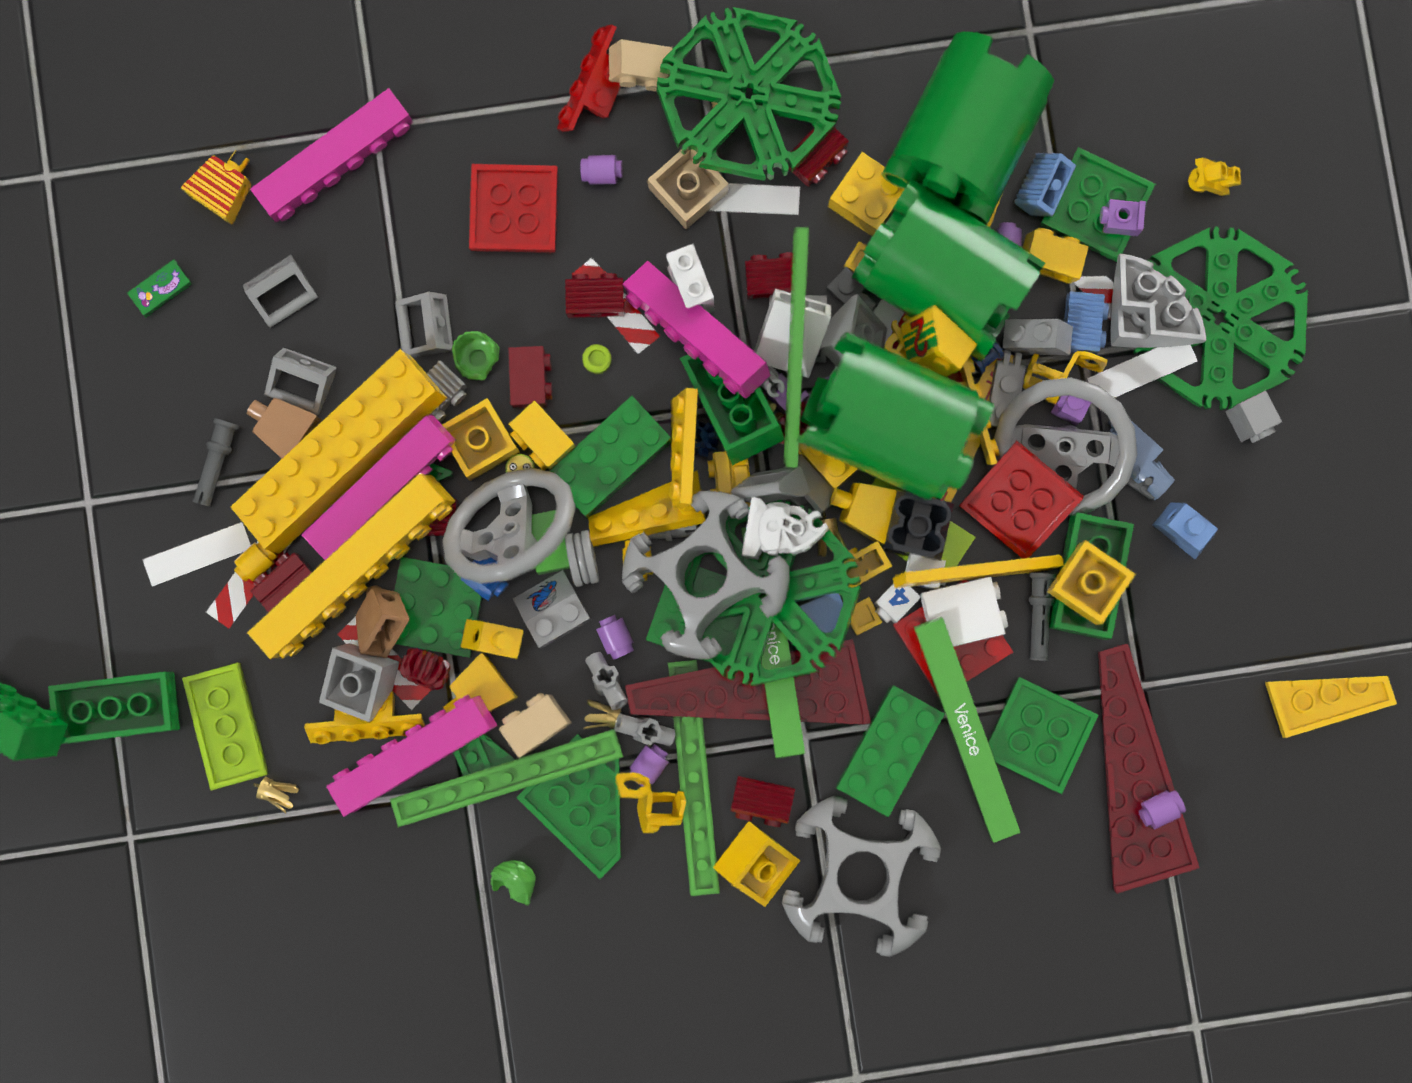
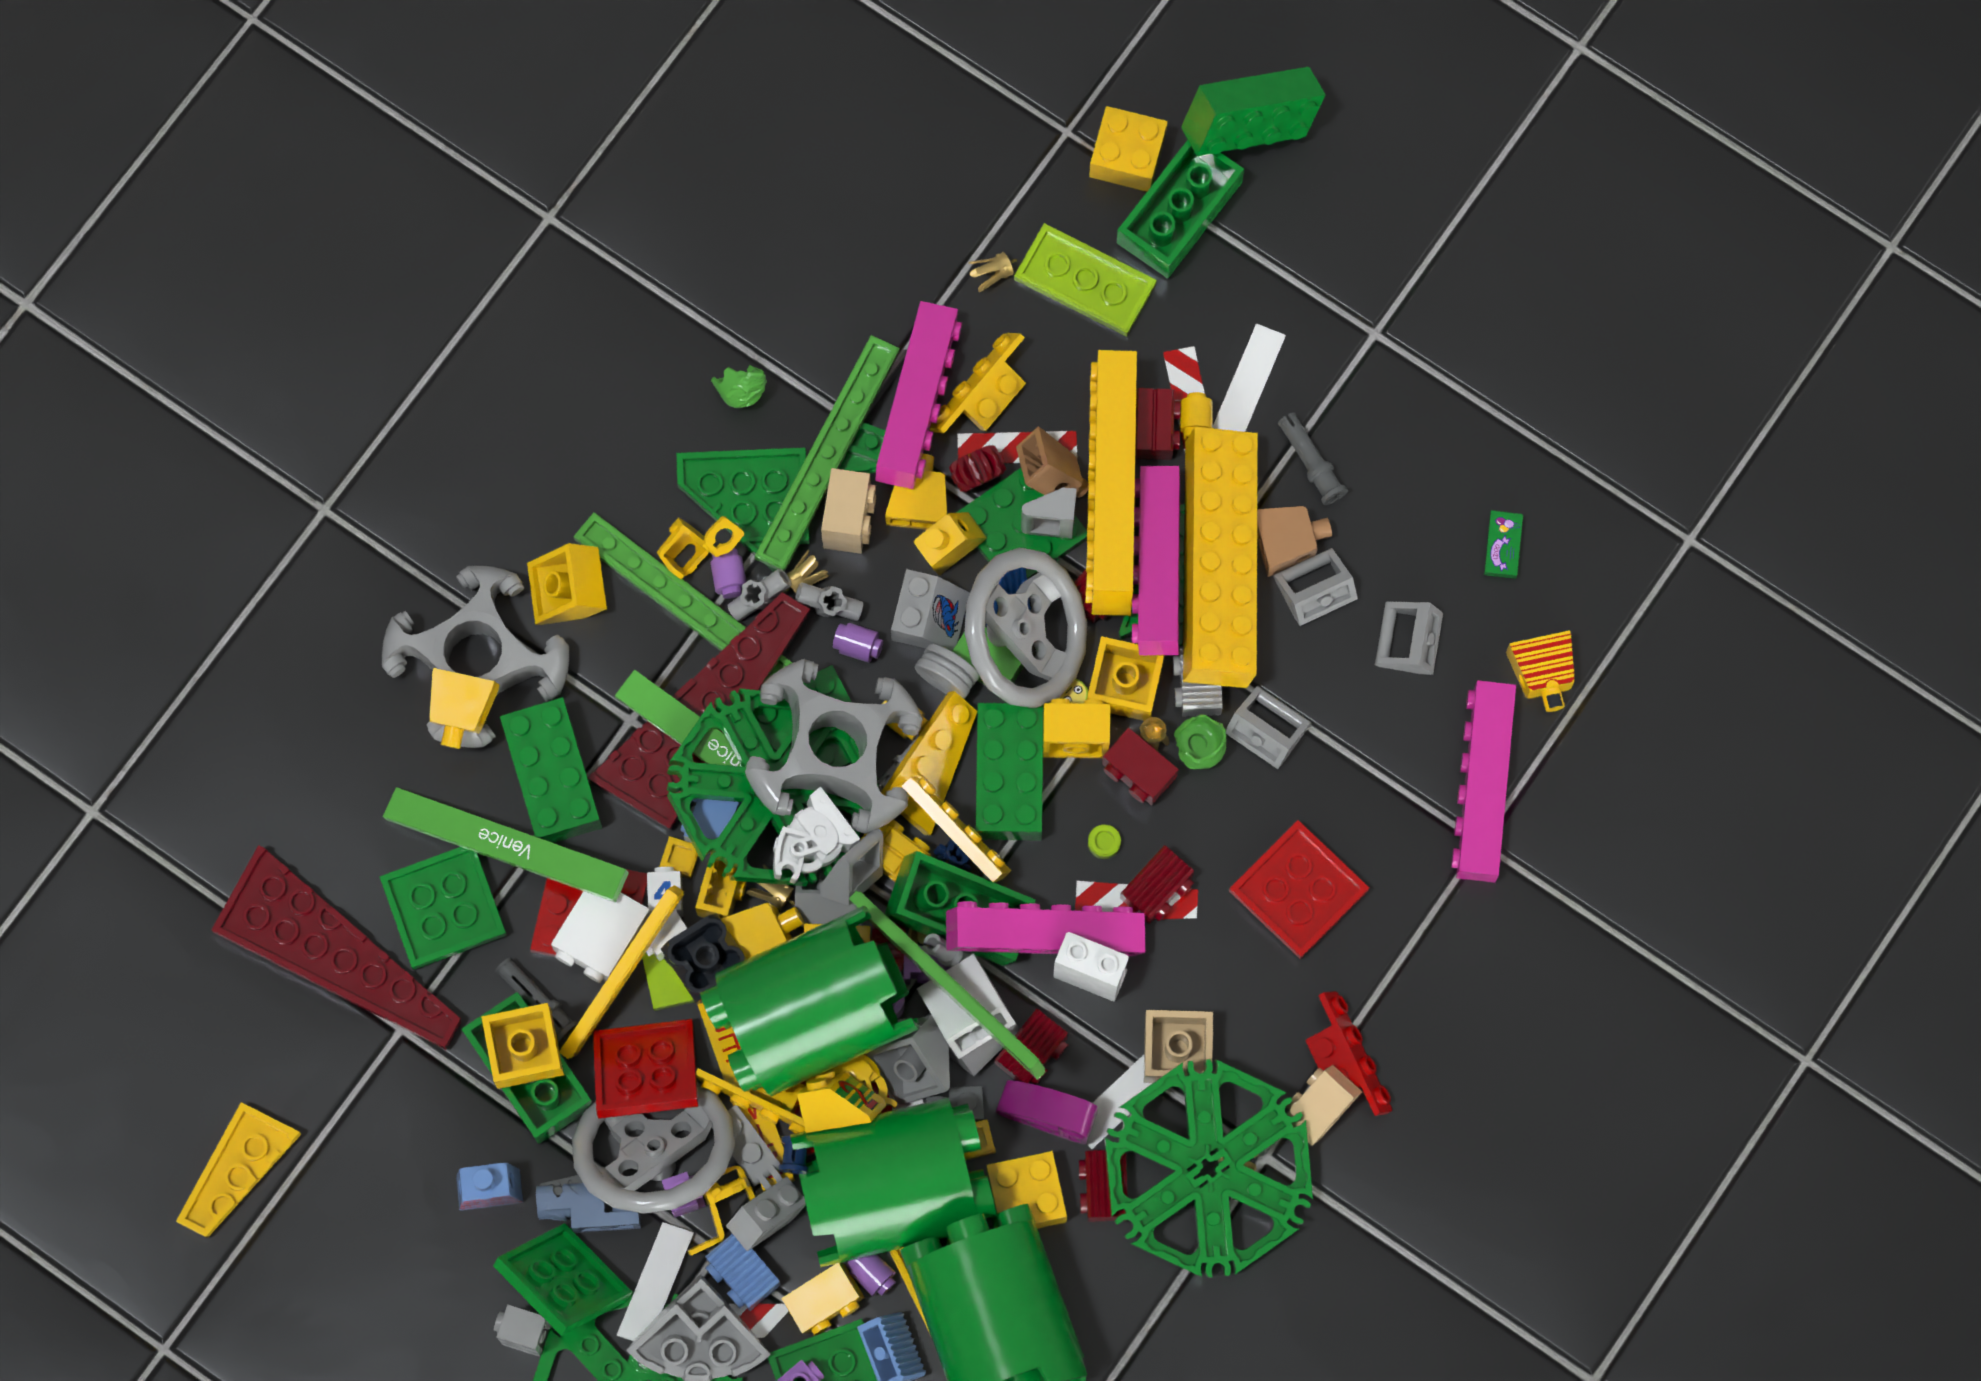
camera: 130 degrees right, 10 degrees down
light grey slope [319,643,400,722] -> none
medium lavender brick [581,155,623,184] -> none
dark red brick [730,776,795,828] -> none
medium lavender brick [1139,790,1186,829] -> none
none -> yellow torso [430,668,500,749]
none -> green plate [493,1223,632,1336]
none -> magenta beam [995,1080,1098,1145]
none -> light grey tile [1021,487,1077,539]
none -> yellow brick [1089,106,1168,192]
none -> clear yellow piece [1139,717,1170,752]

